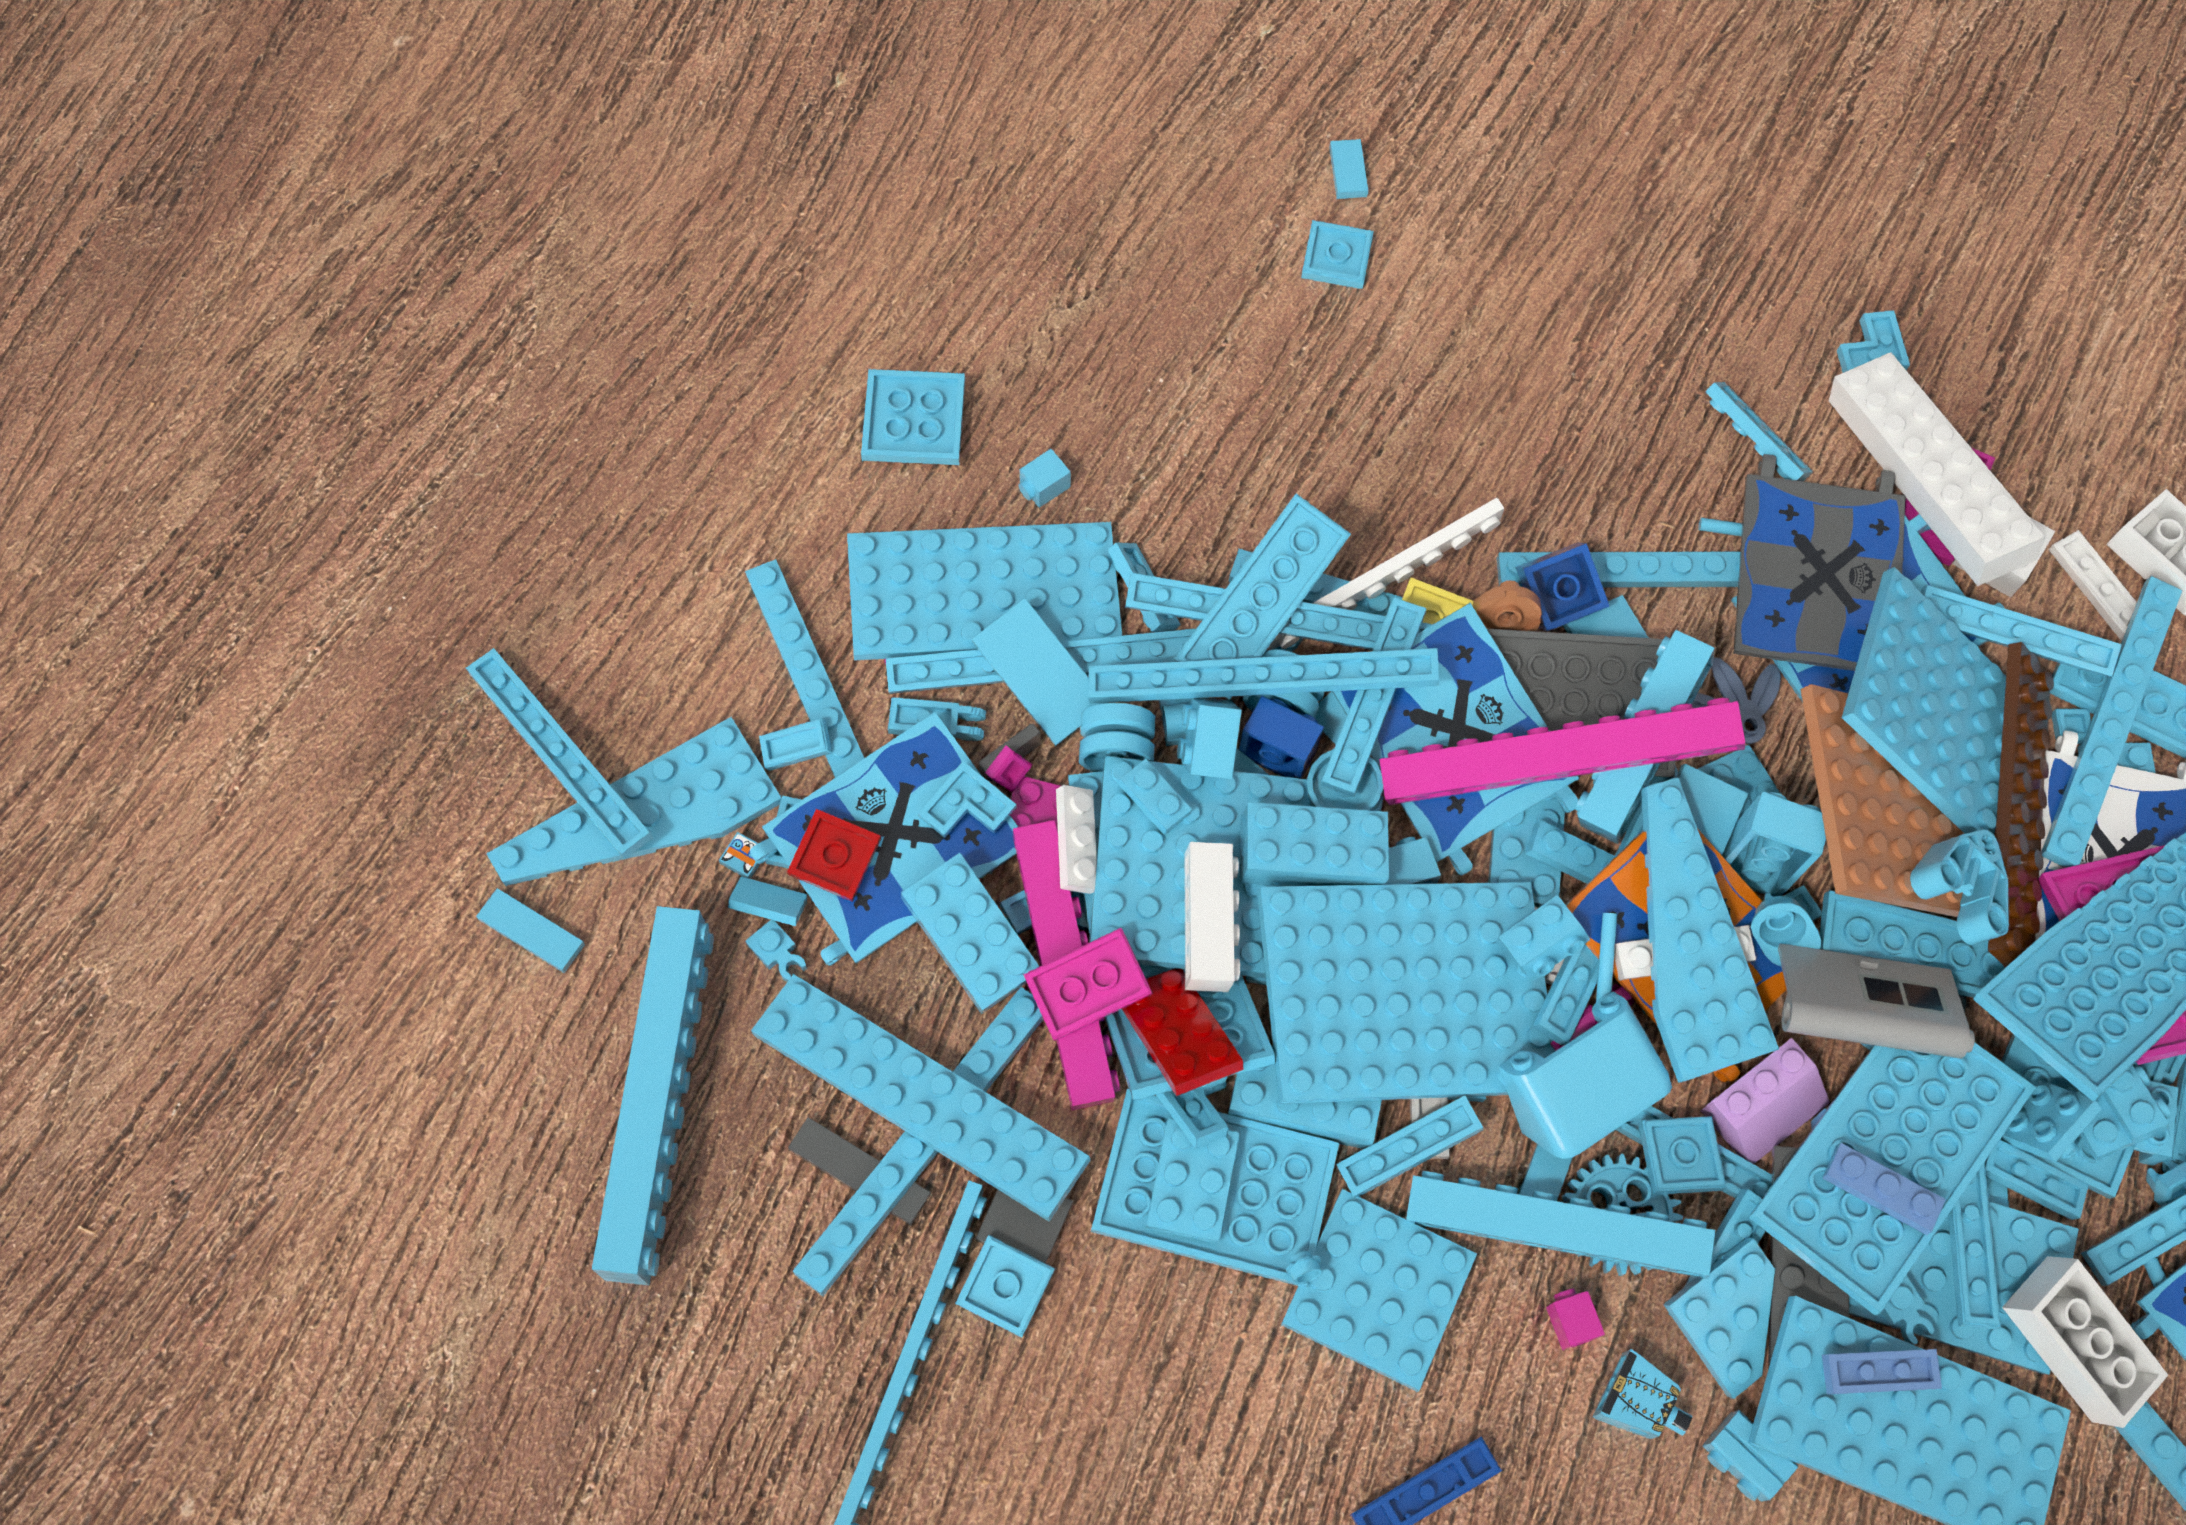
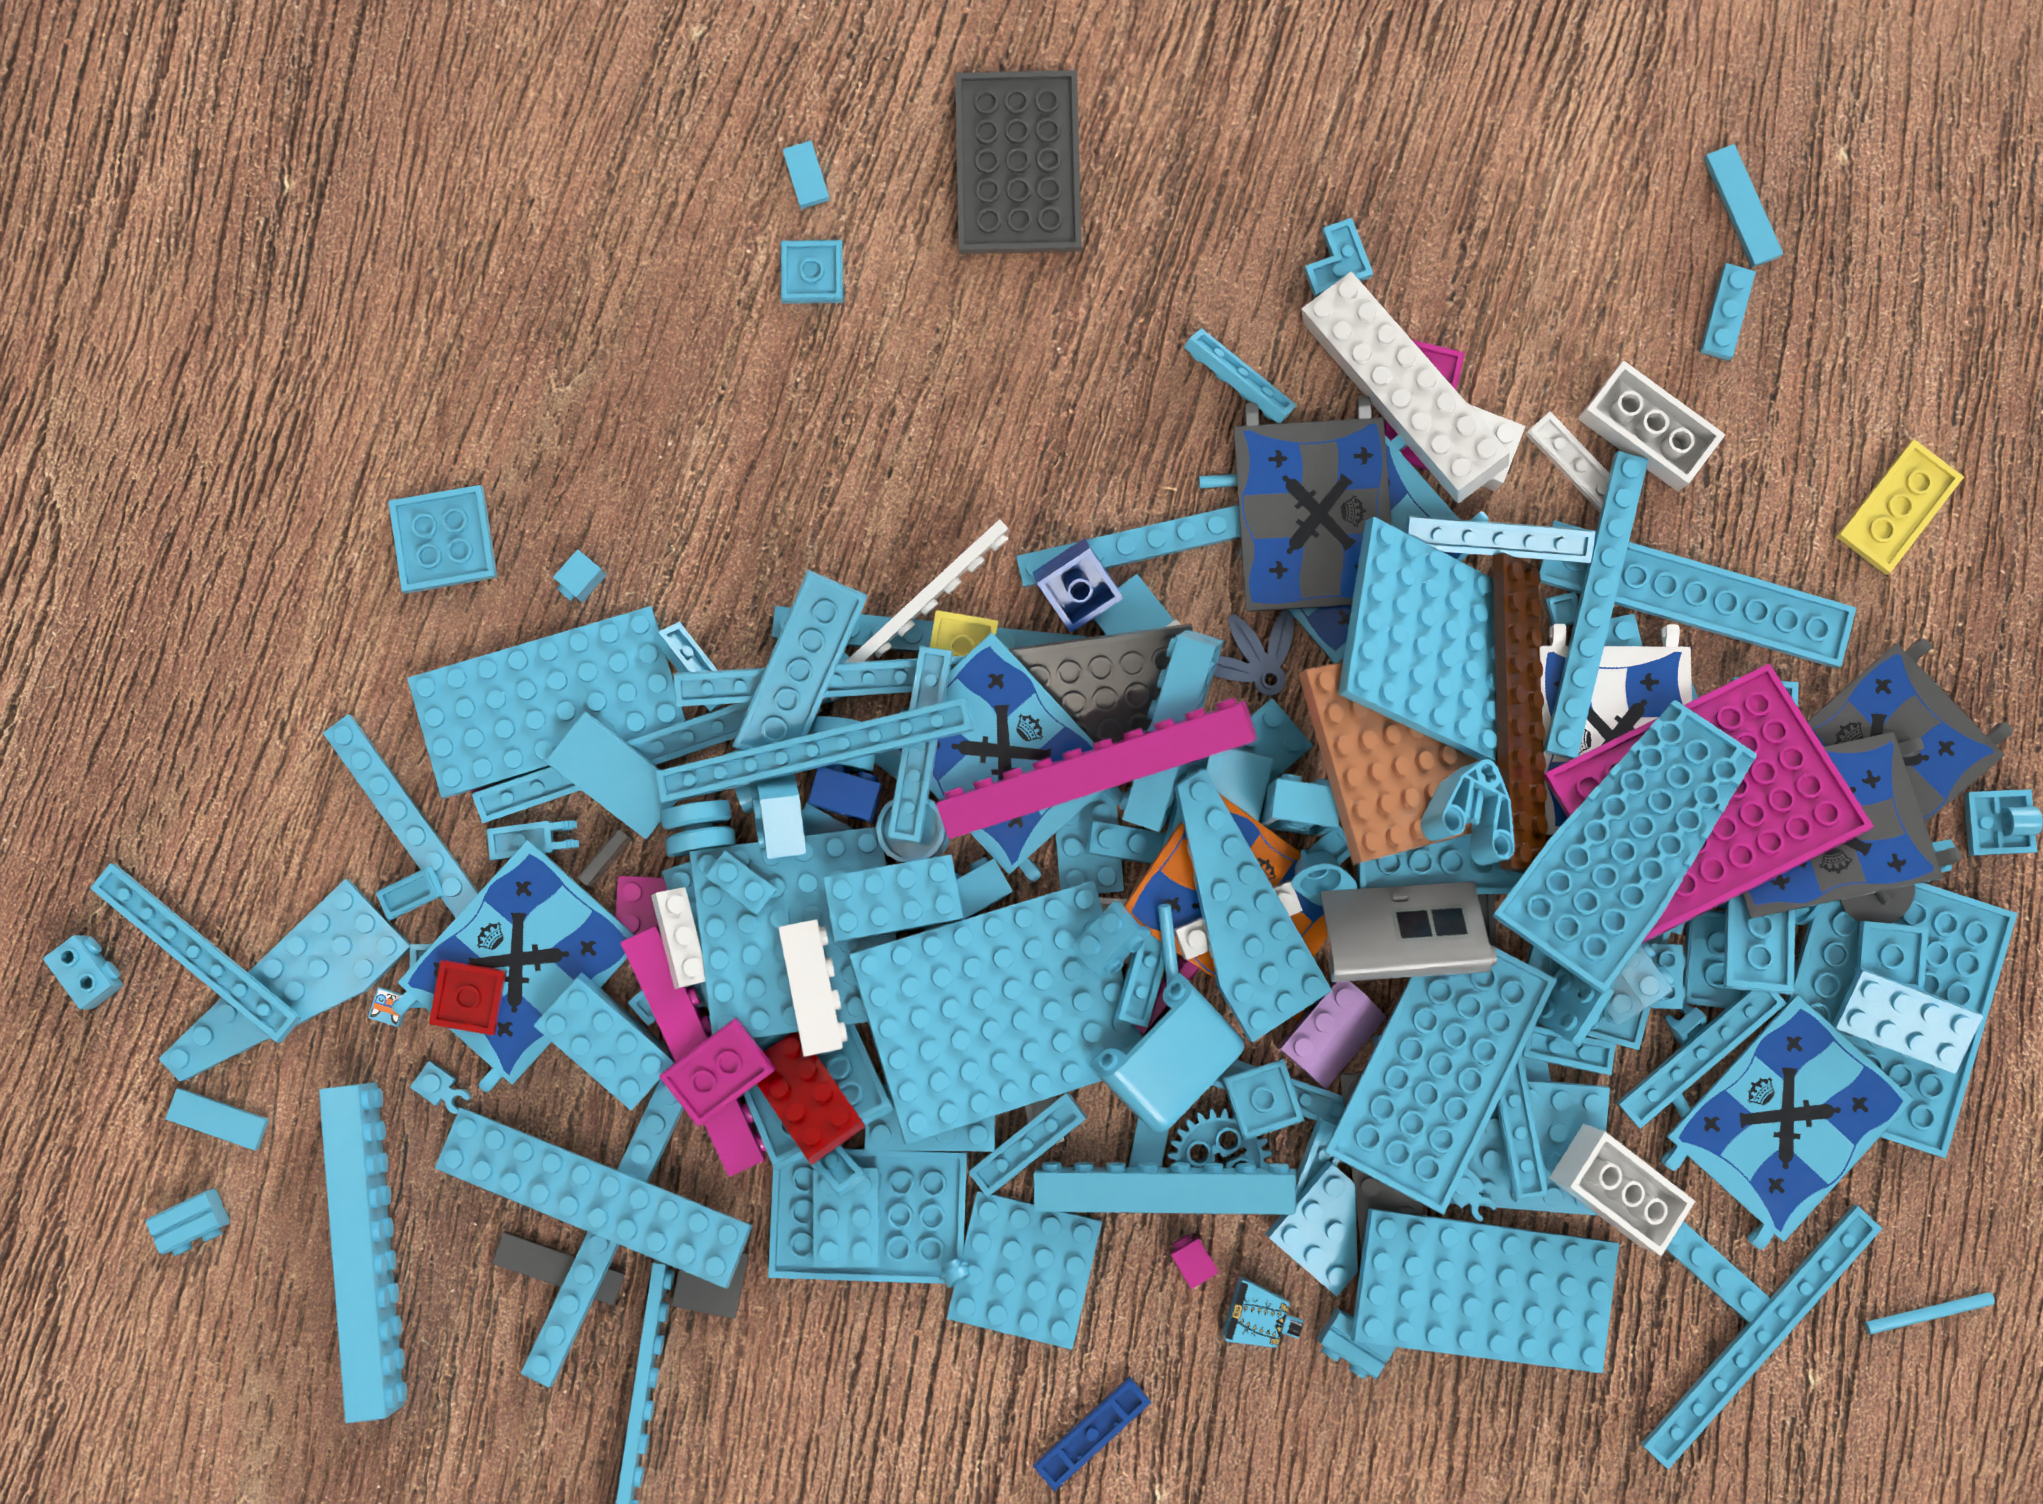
camera: 10 degrees left, 15 degrees up
medium azure tile [728,877,808,926] -> none
medium azure plate [918,761,1017,838] -> none
medium azure tile [955,1235,1056,1338] -> none
dark pink tile [985,746,1032,792] -> none
nougat plate [1473,580,1542,631] -> none
medium blue plate [1822,1143,1946,1235] -> none
medium blue plate [1822,1349,1942,1394] -> none
none -> medium azure brick [43,935,124,1009]
none -> medium azure brick [146,1189,230,1257]
none -> dark grey plate [955,70,1082,254]

